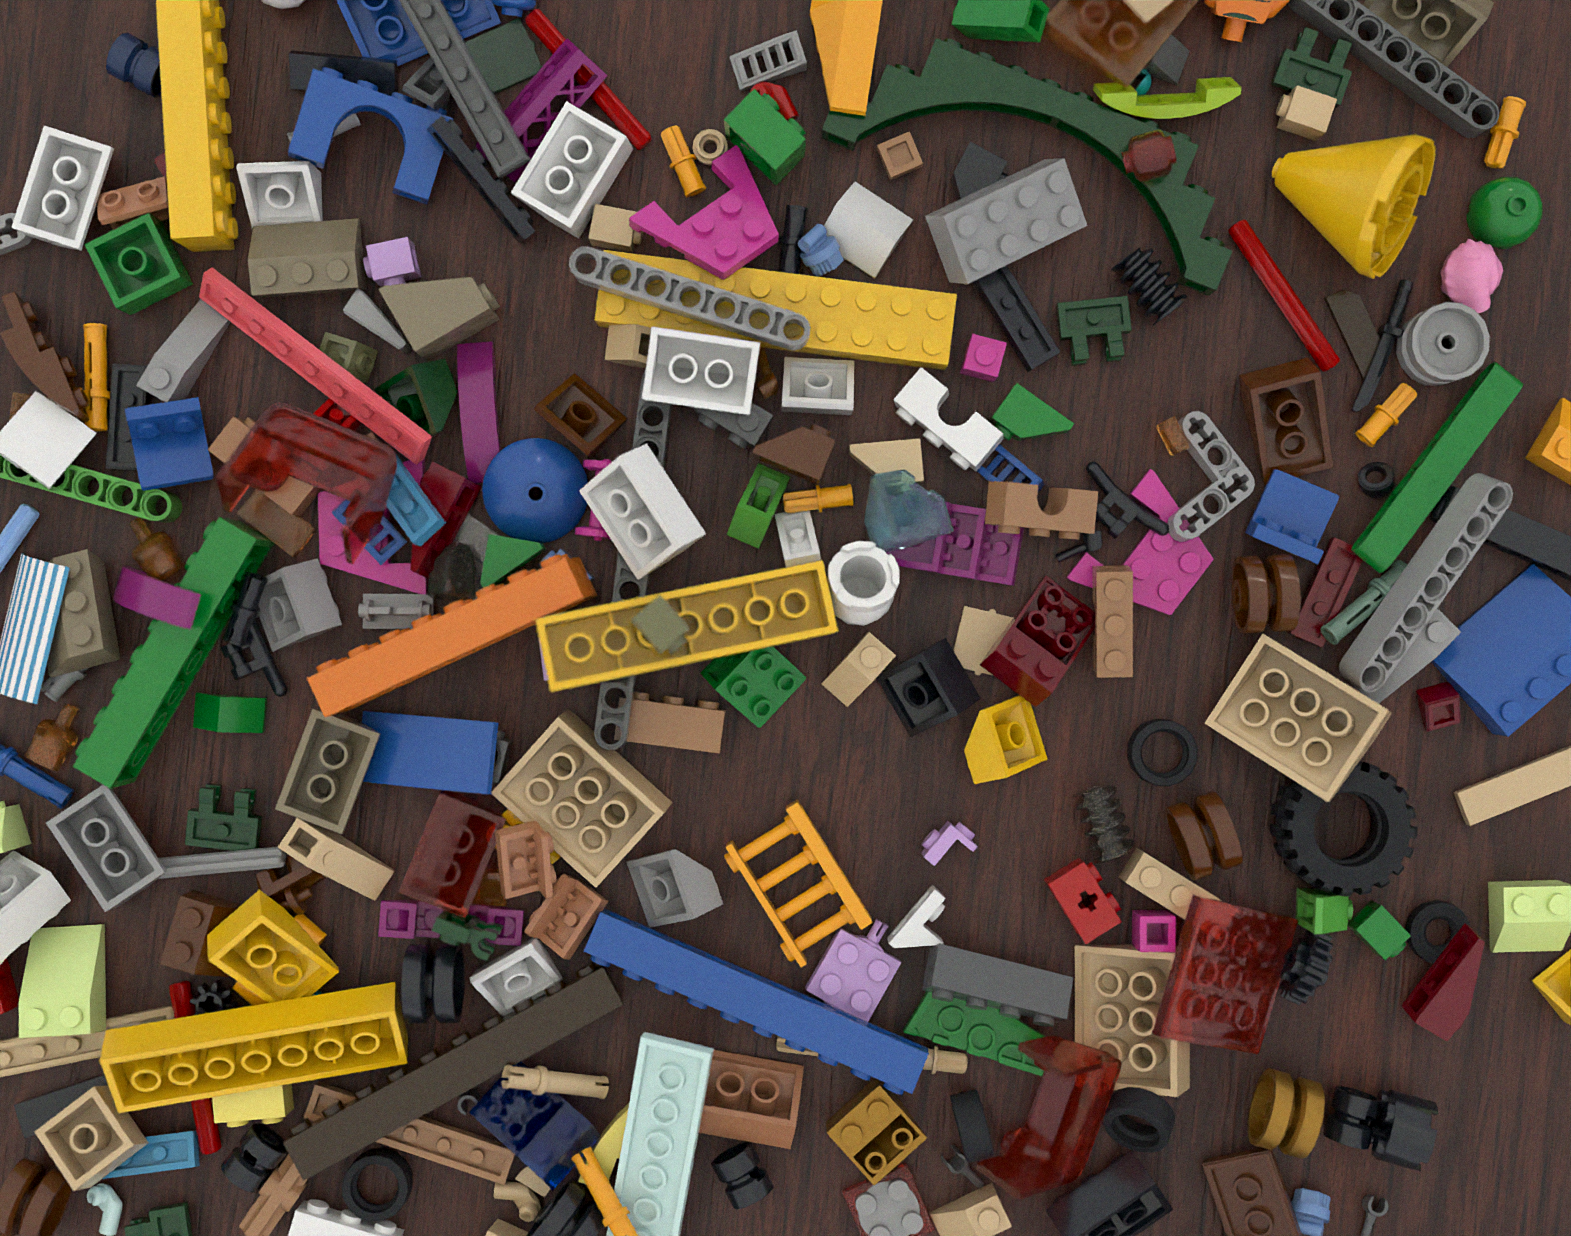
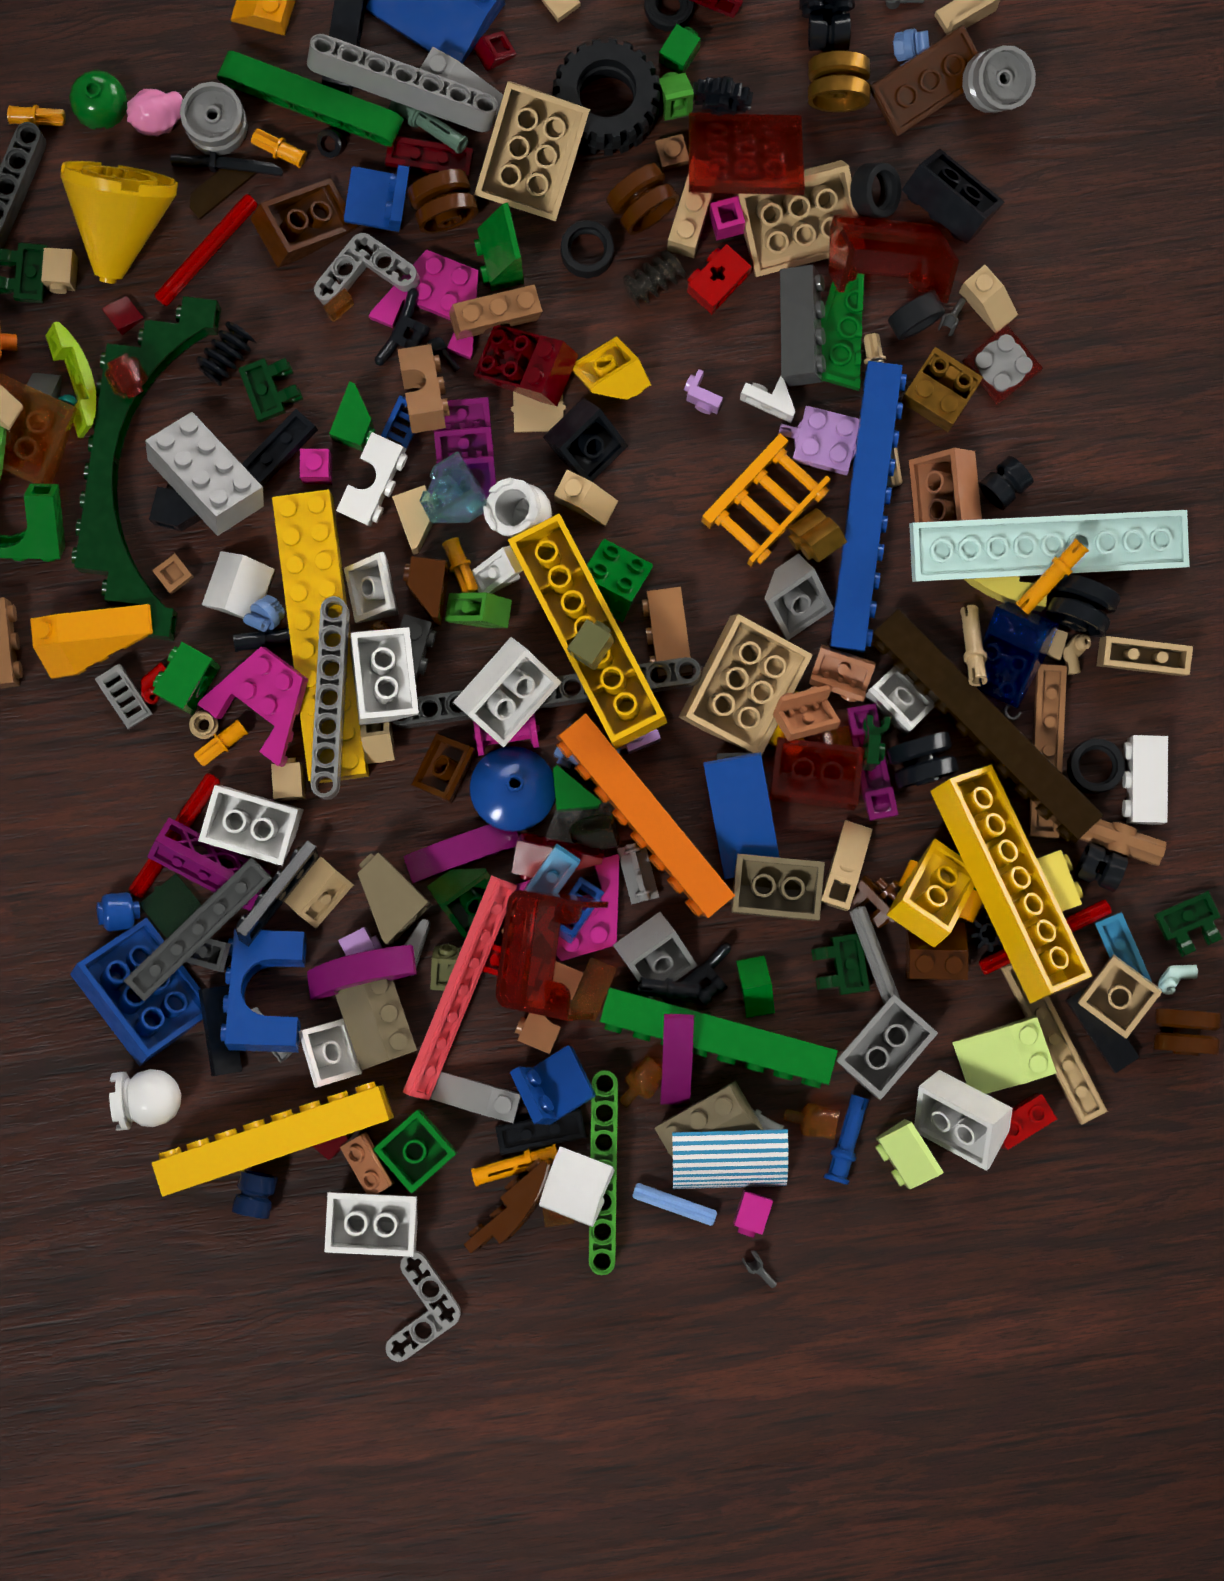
camera: 110 degrees left, 5 degrees down
none -> dark red slope [102,296,144,336]
none -> tan panel [284,857,354,928]
none -> magenta slope [307,945,417,1000]
none -> green slope [474,203,524,291]
none -> medium nougat plate [655,134,690,171]
none -> pearl gold brick [788,508,847,562]

